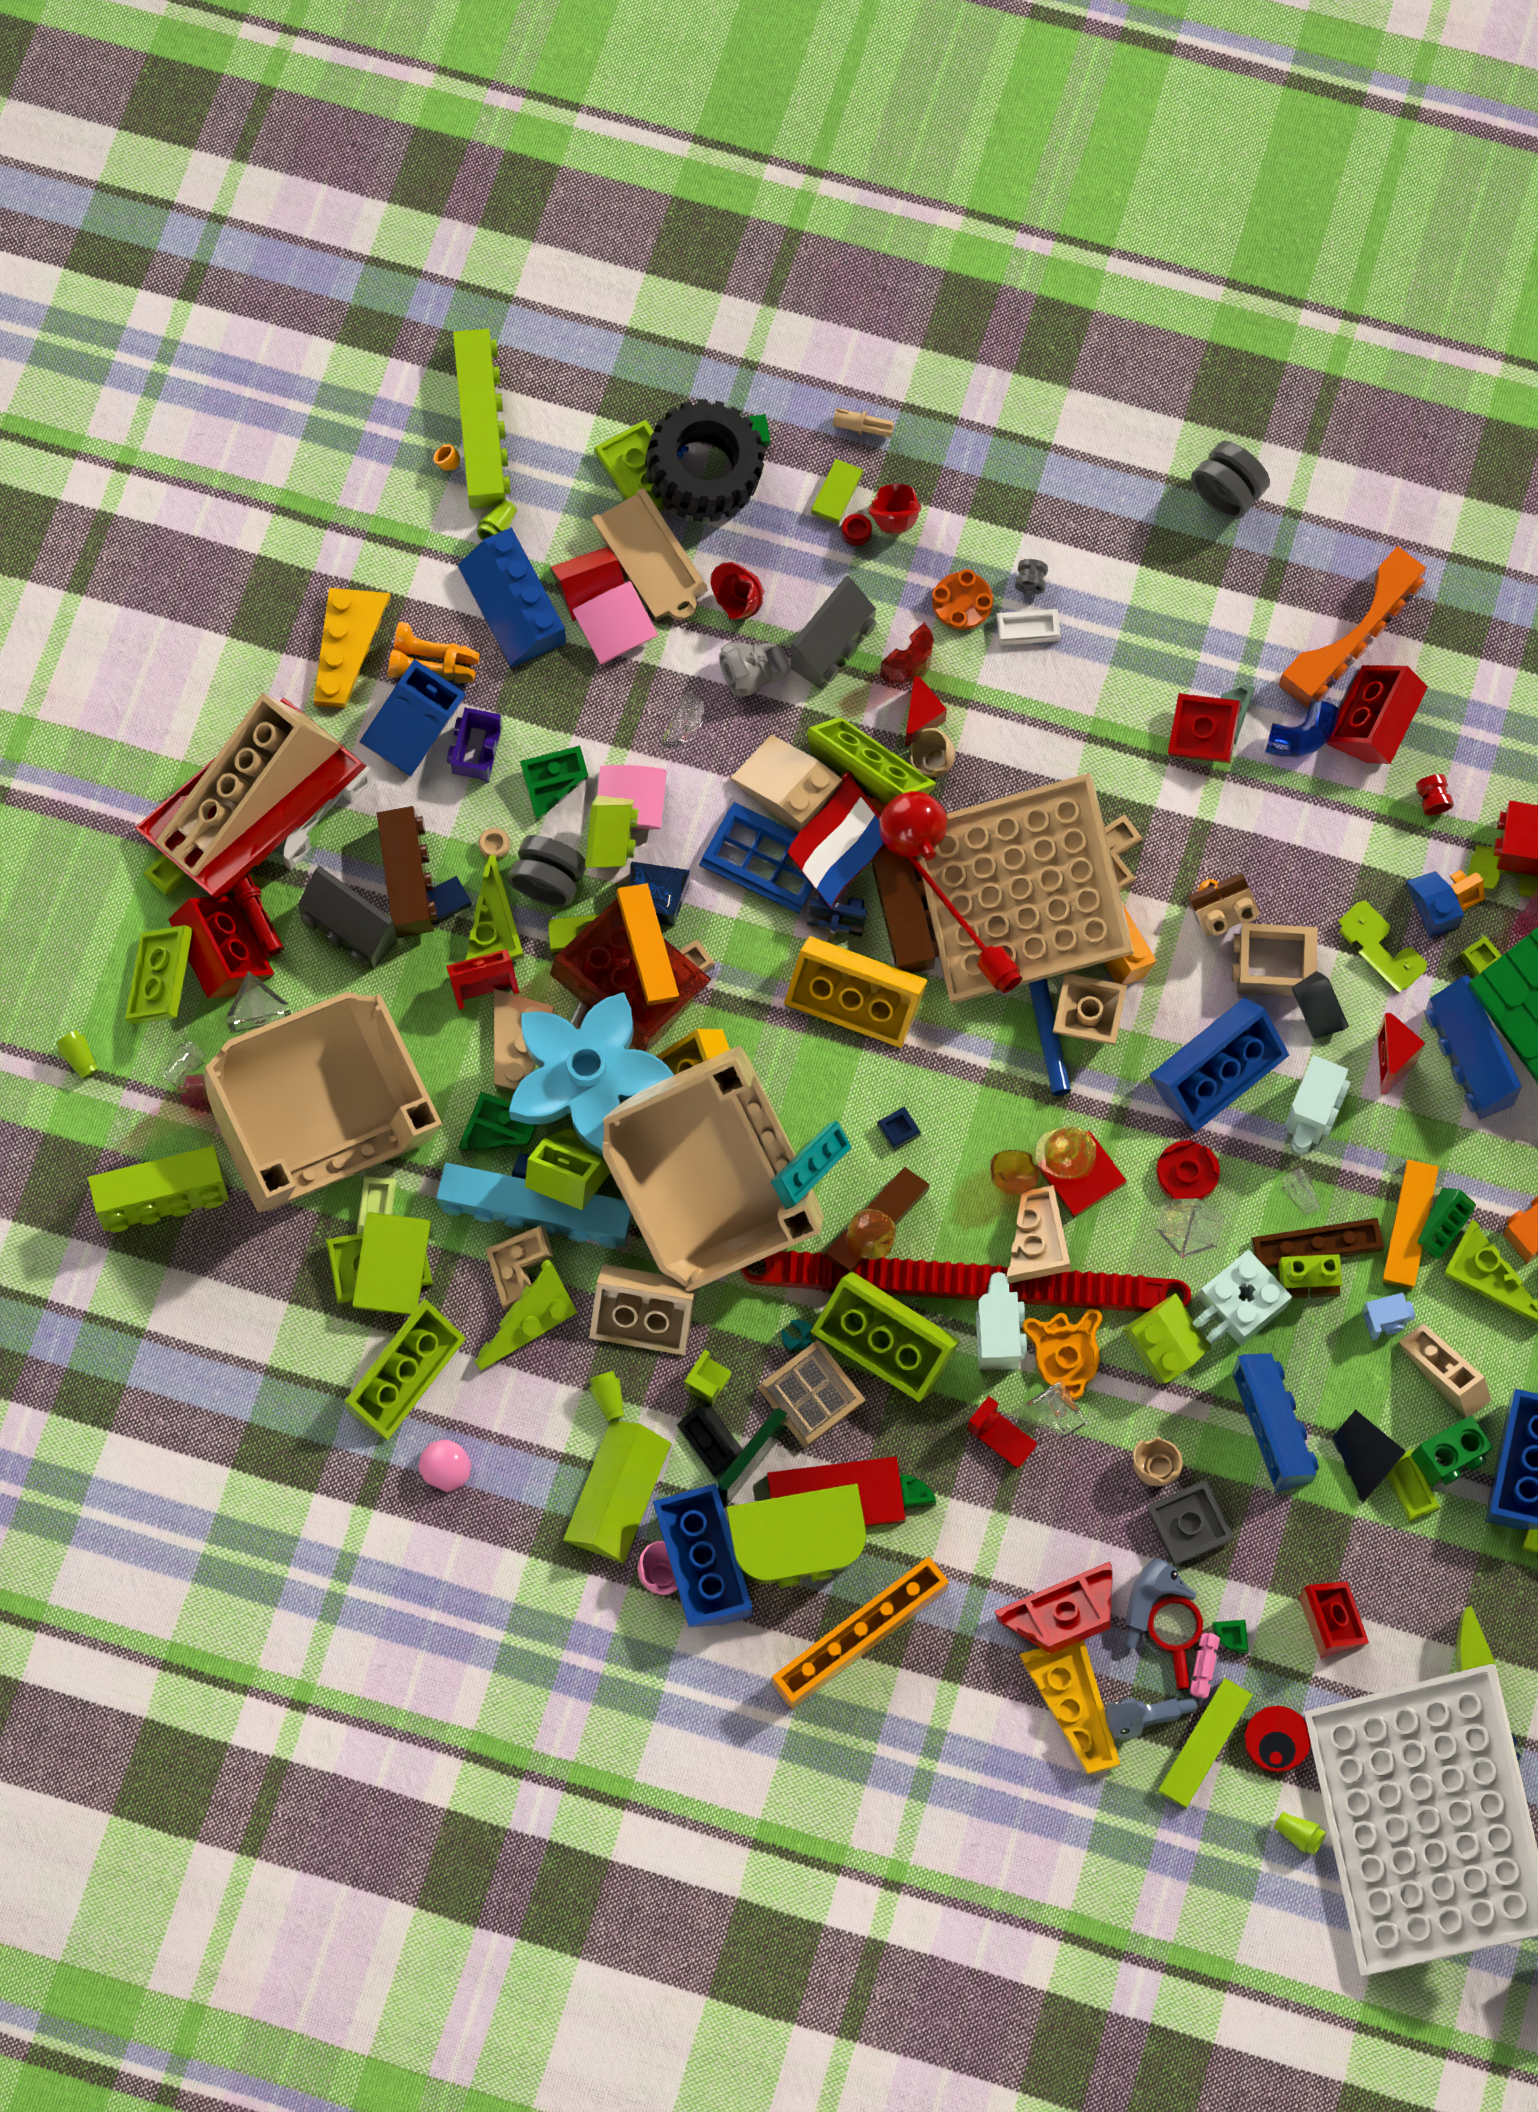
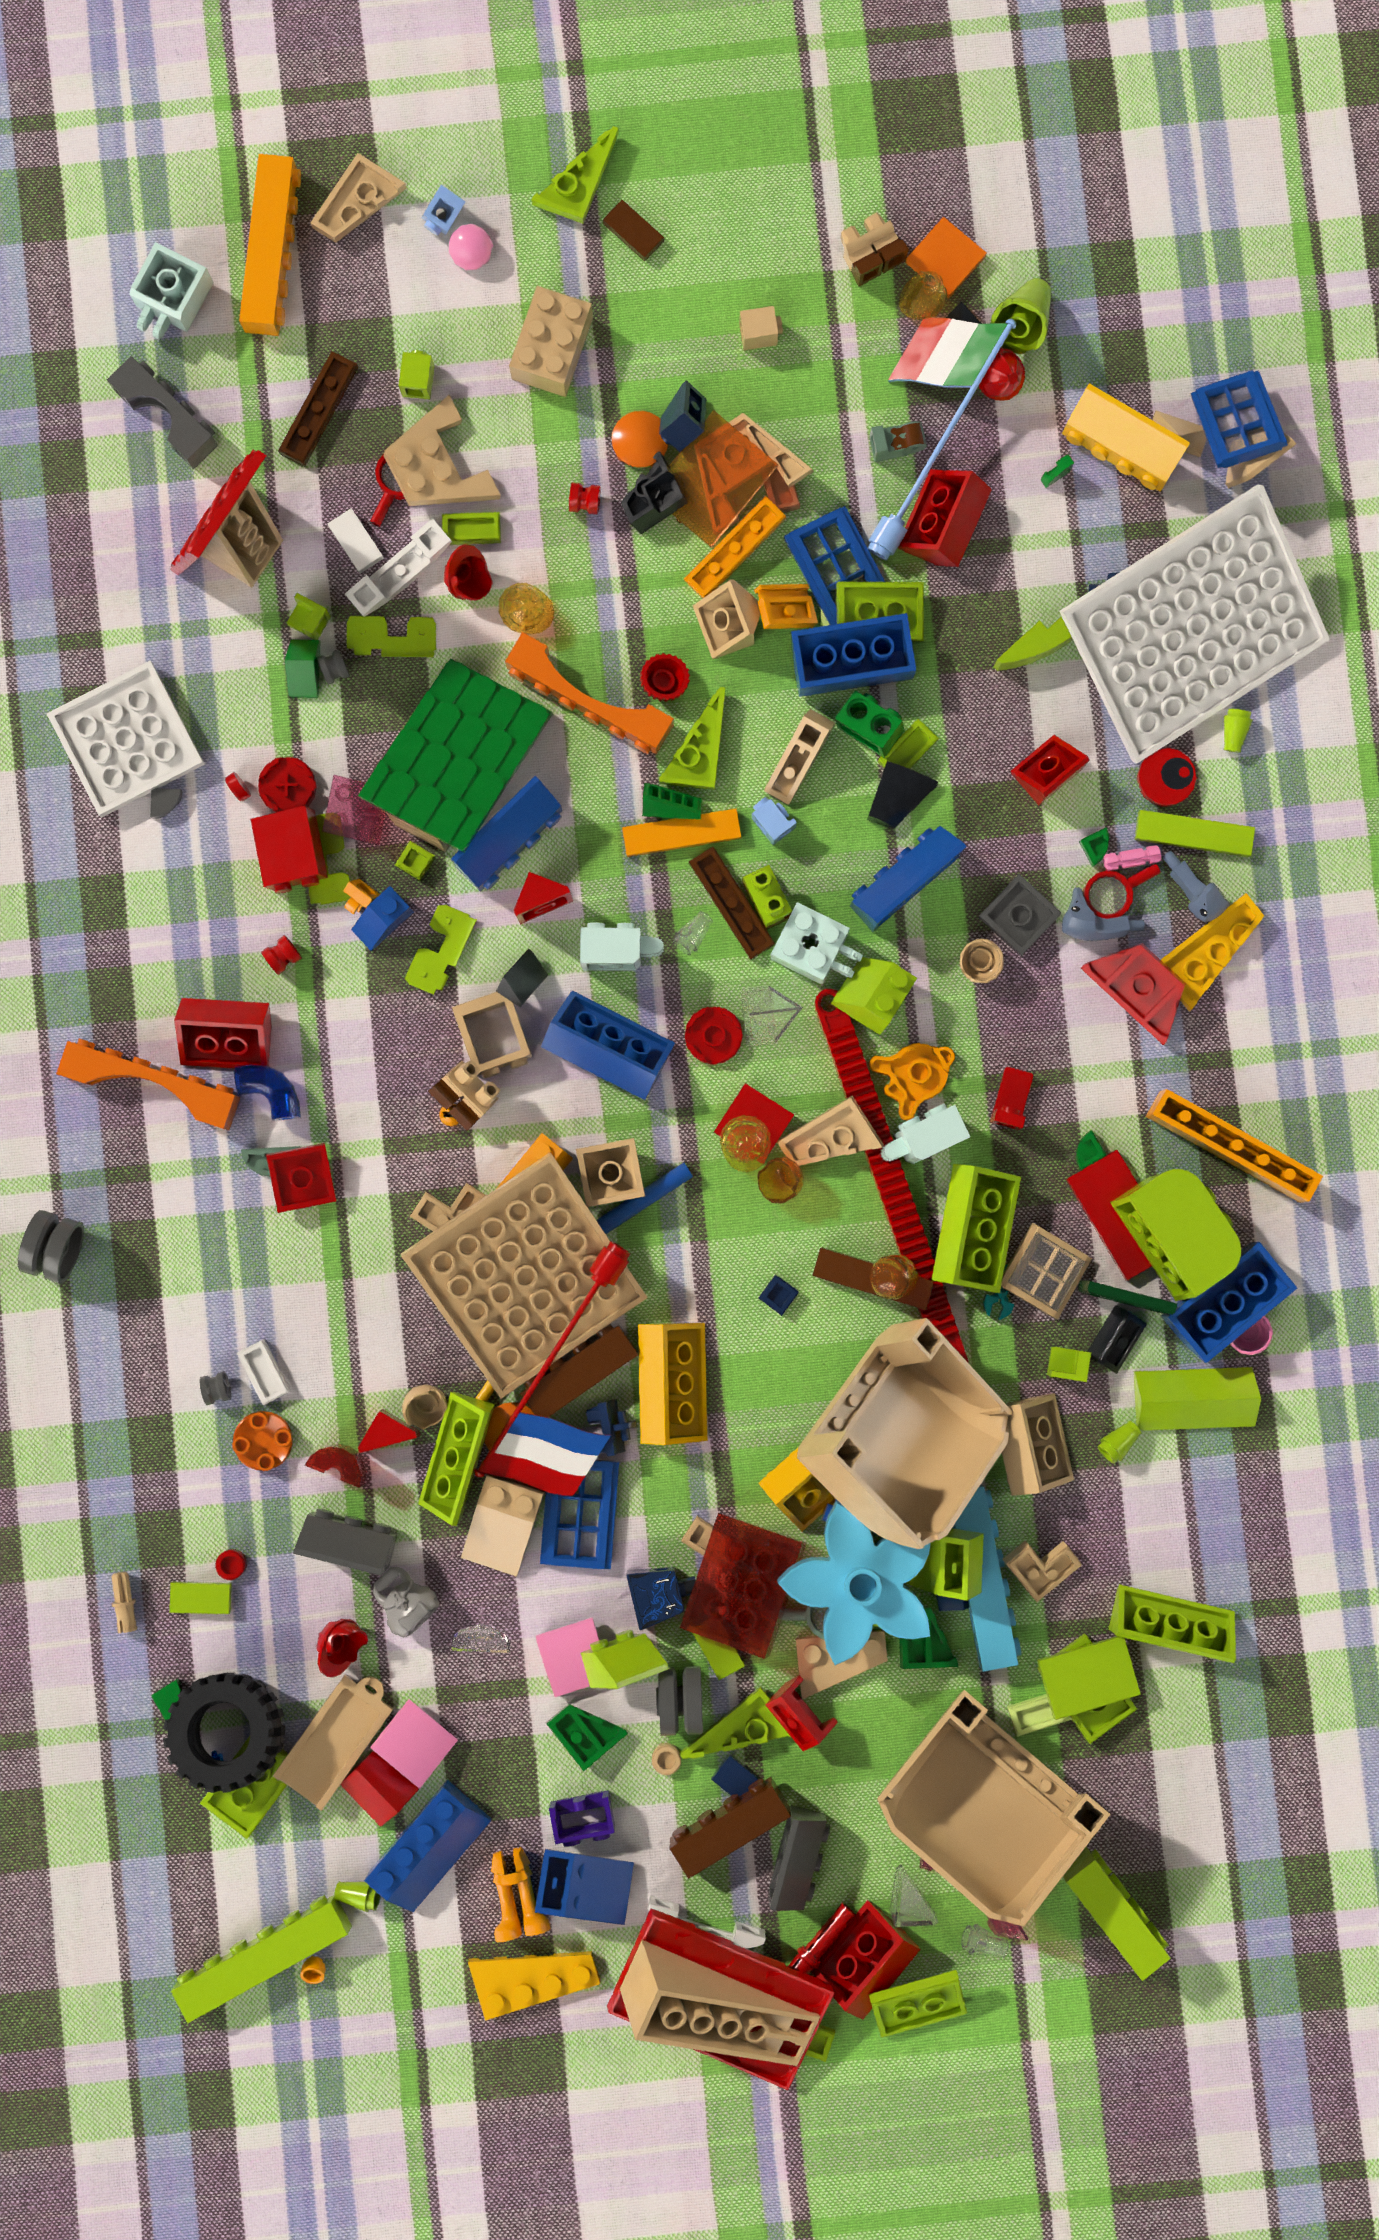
camera: 110 degrees left, 15 degrees up
lime cone [56,1030,98,1079] -> none
bright pink hair [418,1439,472,1492] -> none
lime wing [474,1259,578,1371] -> none
light orange tile [616,883,679,1006] -> none
teal tile [770,1121,852,1209] -> none
red piece [868,483,921,534] -> none
red piece [879,791,948,861] -> none
clear slope [1007,1380,1088,1440] -> none

